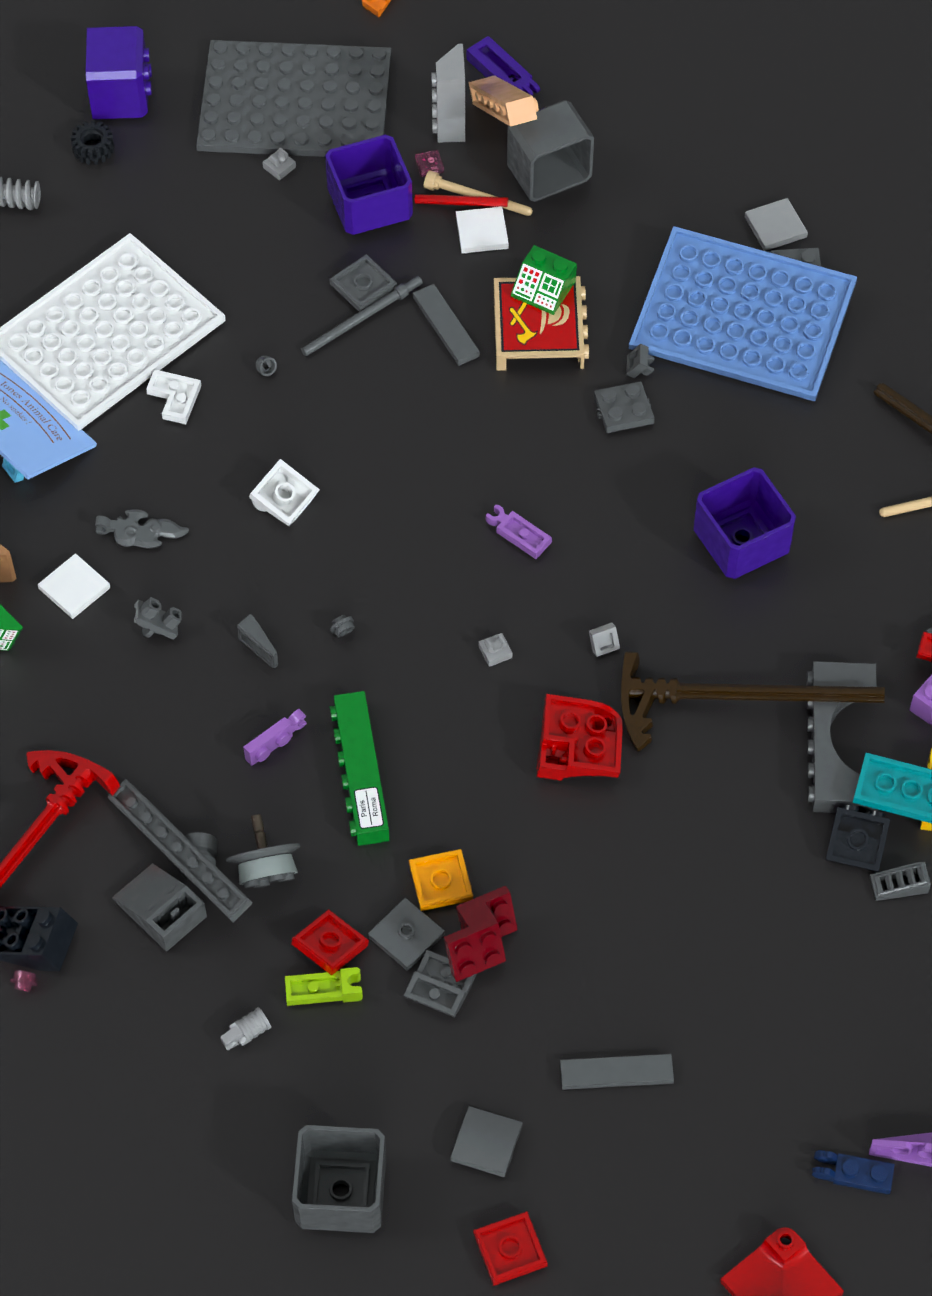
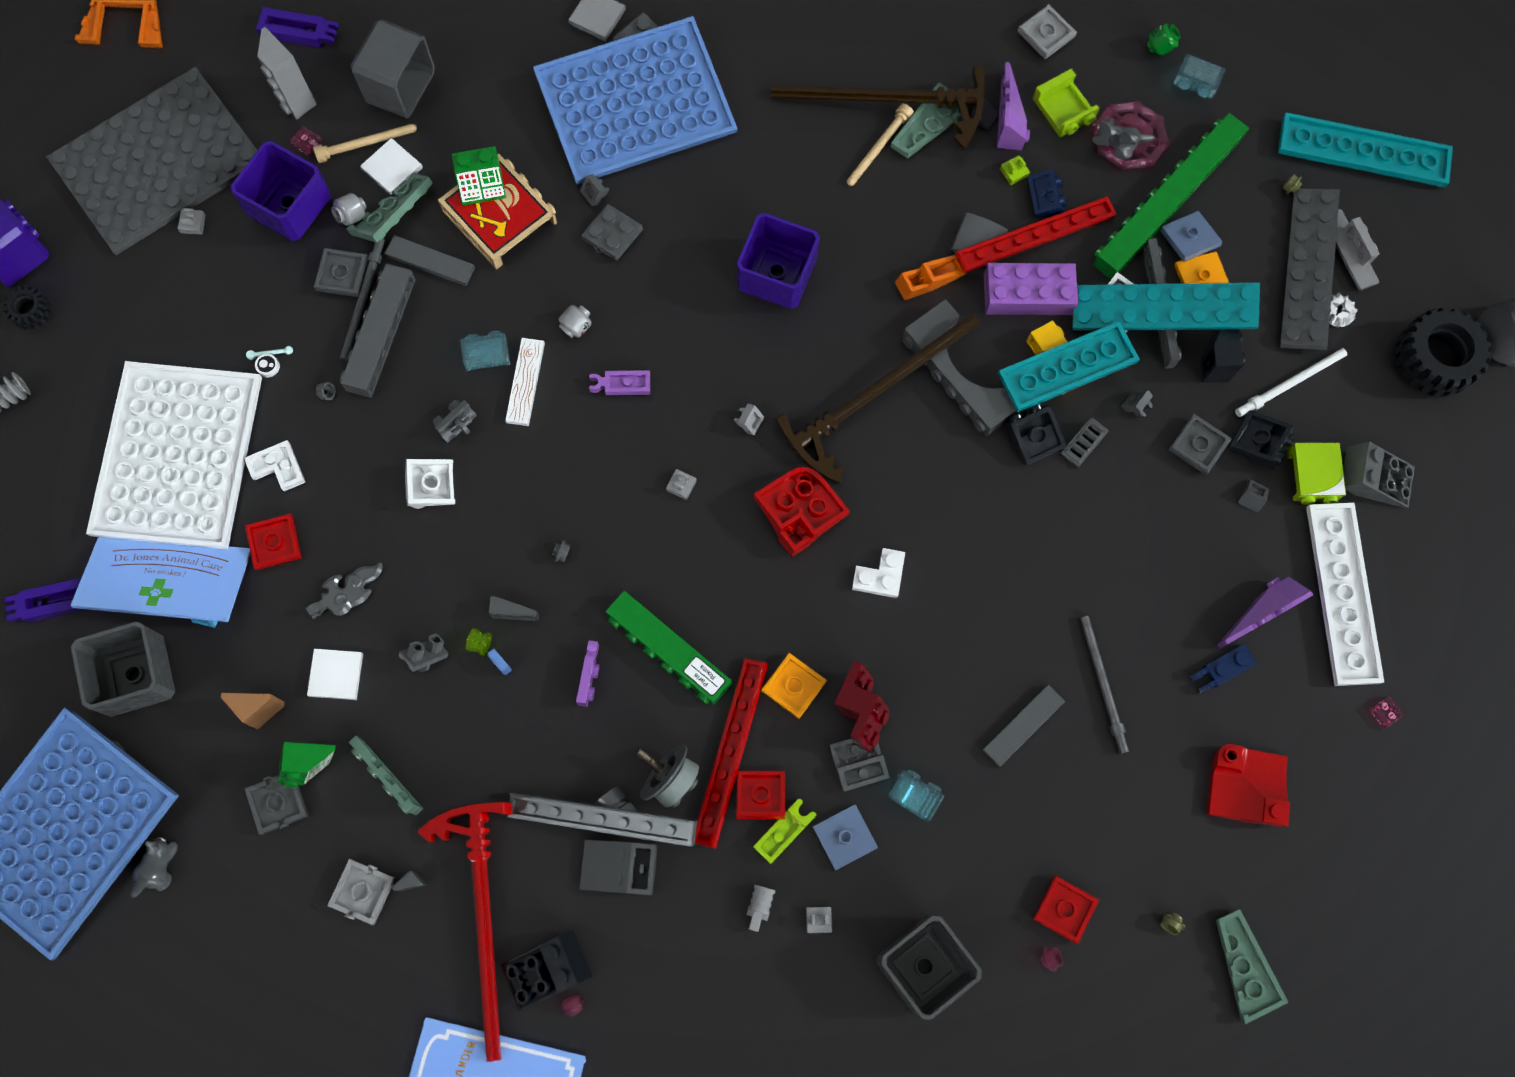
camera: 45 degrees left, 15 degrees up
dark grey plate [368,898,445,971] -> none
red bar [414,194,509,207] -> none
dark grey slope [450,1106,523,1177] -> none
light nougat brick [468,75,539,126] -> none
none -> red plate [245,513,302,570]
none -> light aqua hinge [246,346,293,360]
none -> white tile [255,354,280,378]
none -> light grey head [331,193,366,226]
none -> dark grey brick [340,264,416,398]
none -> sand green wing [346,174,433,242]
none -> sand green wing [349,736,423,815]
none -> dark grey hips [432,400,477,443]
none -> clear light blue brick [460,331,511,371]
none -> clear neon green wheel [465,628,492,656]
none -> medium blue tile [487,649,512,675]
none -> white tile [505,338,545,426]
none -> light grey head [559,305,592,338]
none -> red tile [695,658,768,849]
none -> light grey tile [806,907,832,933]
none -> sand blue plate [812,804,878,871]
none -> white plate [852,548,905,598]
none -> clear light blue brick [886,770,944,822]
none -> orange slope [895,255,966,301]
none -> clear pink plate [1041,947,1063,972]
none -> flat silver bar [1080,616,1129,754]

